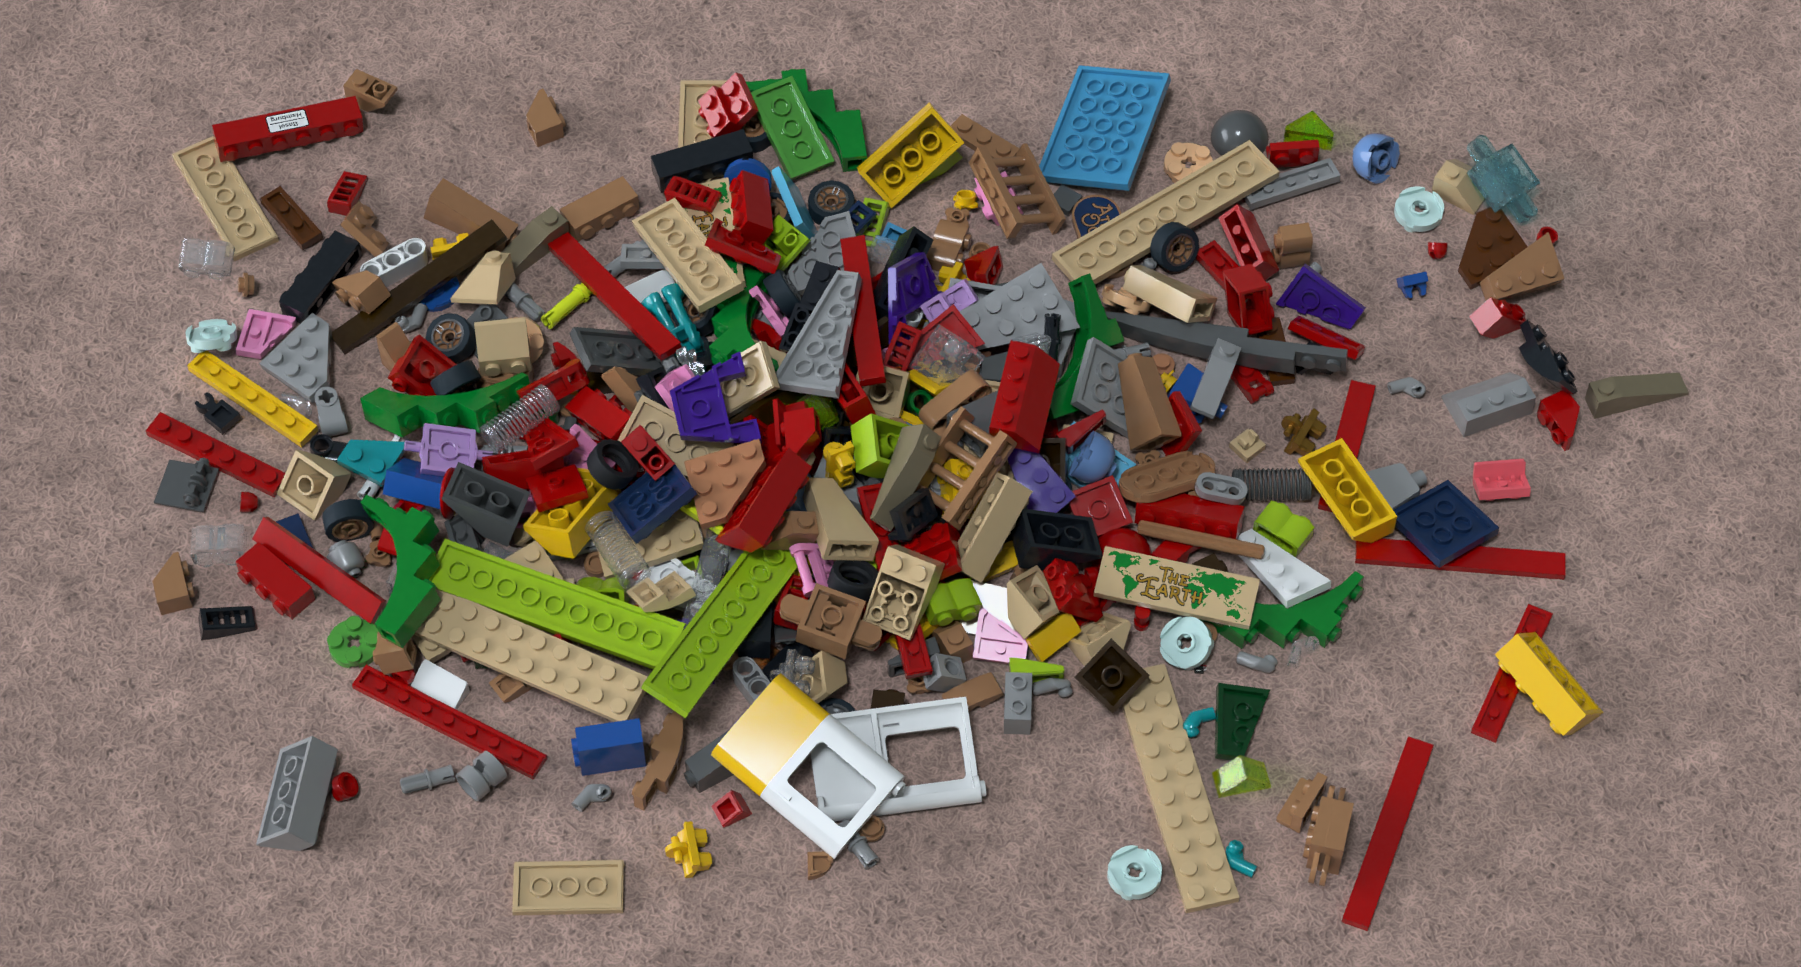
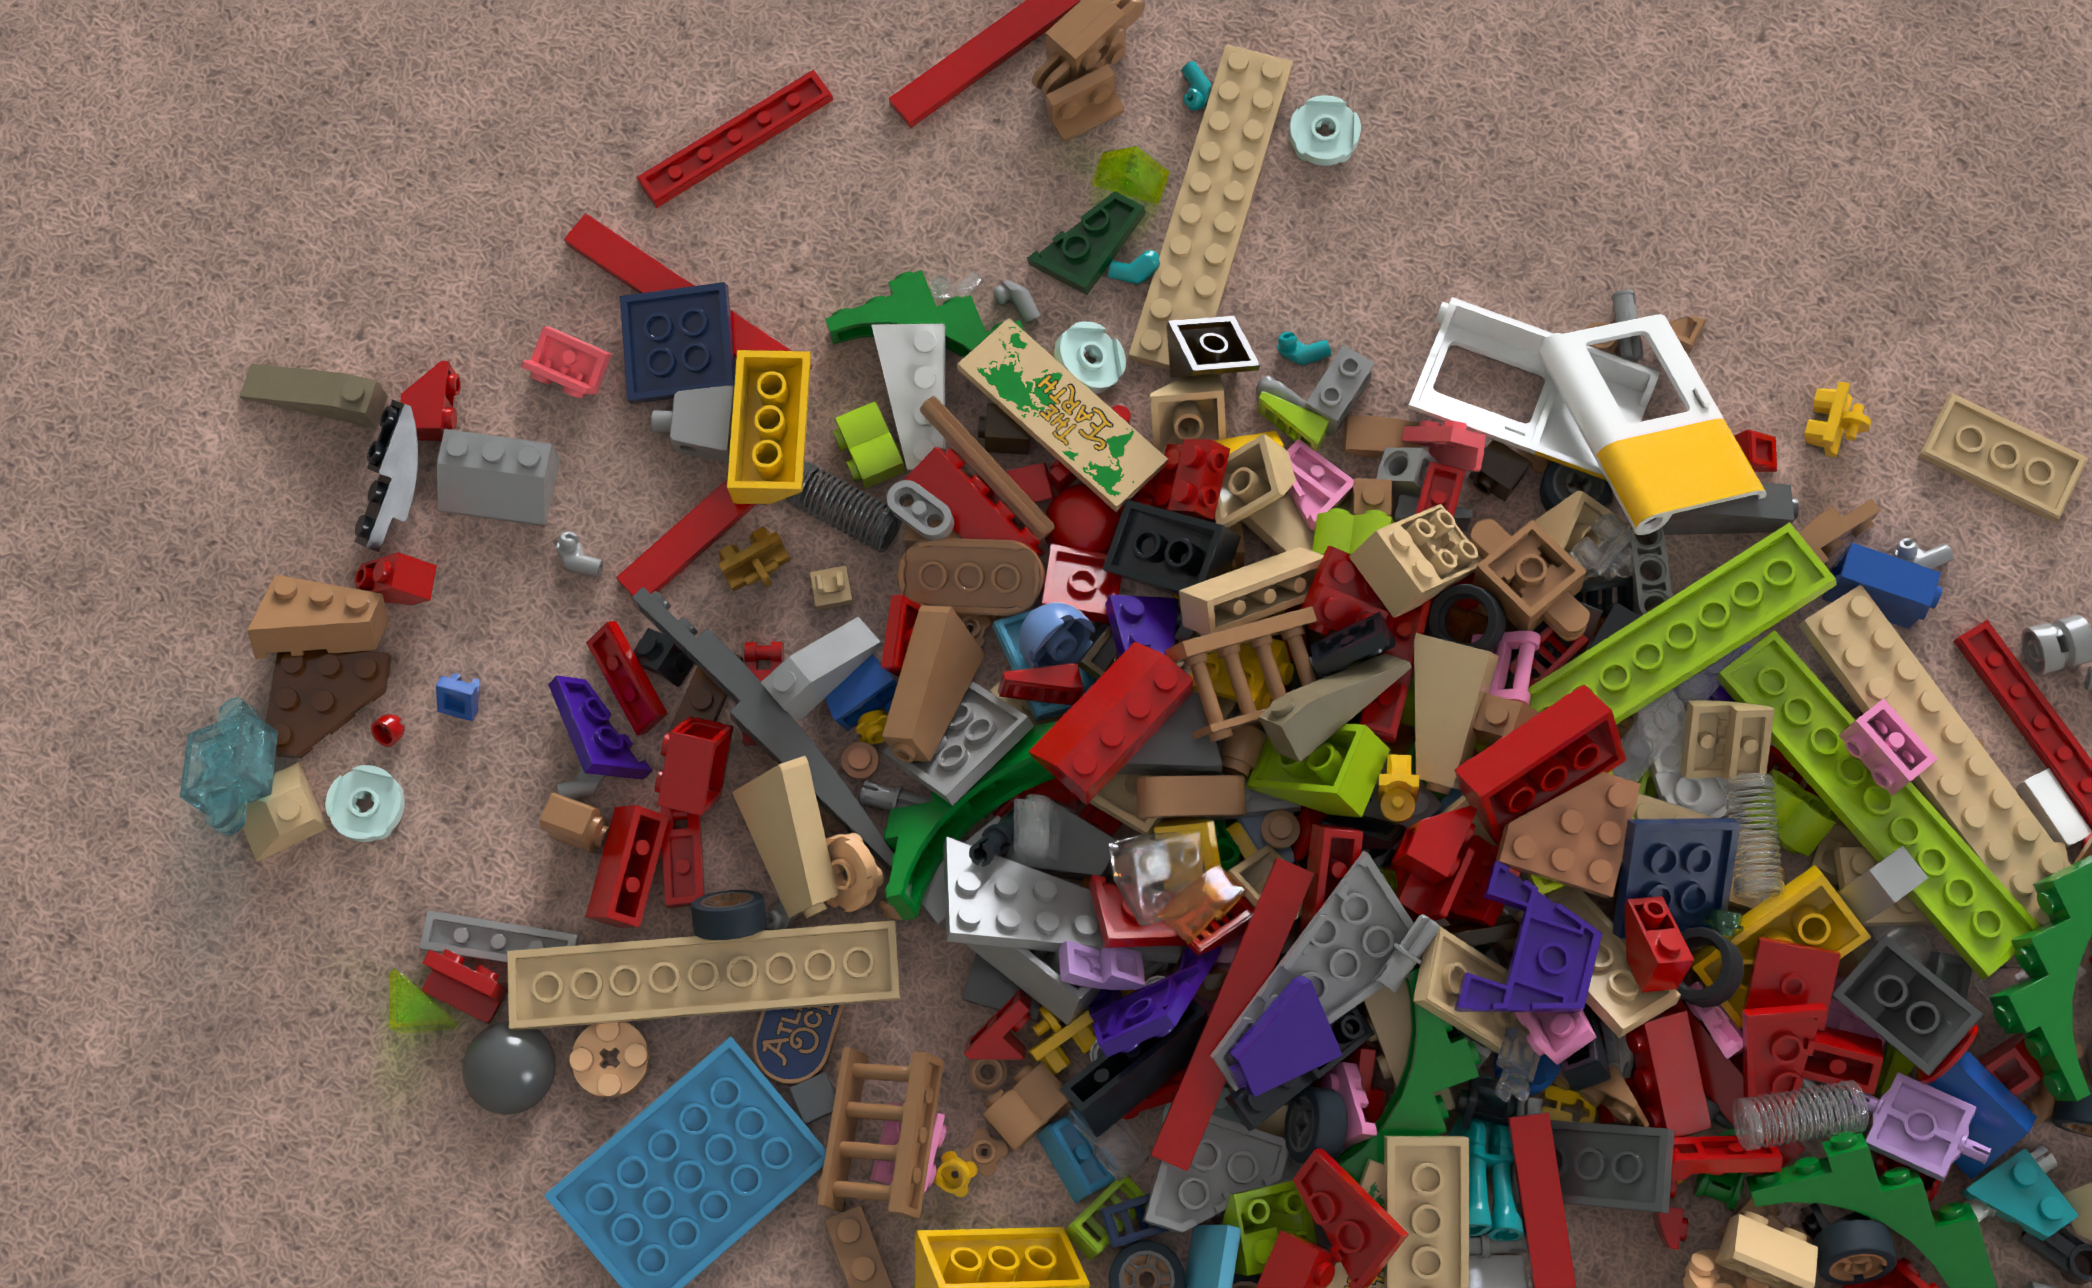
camera: 145 degrees left, 15 degrees up
medium blue cylinder [1352,133,1400,184] -> none
yellow slope [1495,632,1604,736] -> none
red hinge [1536,226,1558,245] -> none
none -> clear orange slope [1157,864,1247,945]
none -> dark purple slope [1229,975,1343,1097]
none -> teal arm [1277,332,1331,366]
none -> light grey axle [1375,914,1440,993]
none -> coral bracket [1402,420,1486,472]
none -> clear green plate [1704,909,1744,937]
none -> light grey slope [1837,846,1928,924]
none -> bright pink brick [1839,698,1938,796]

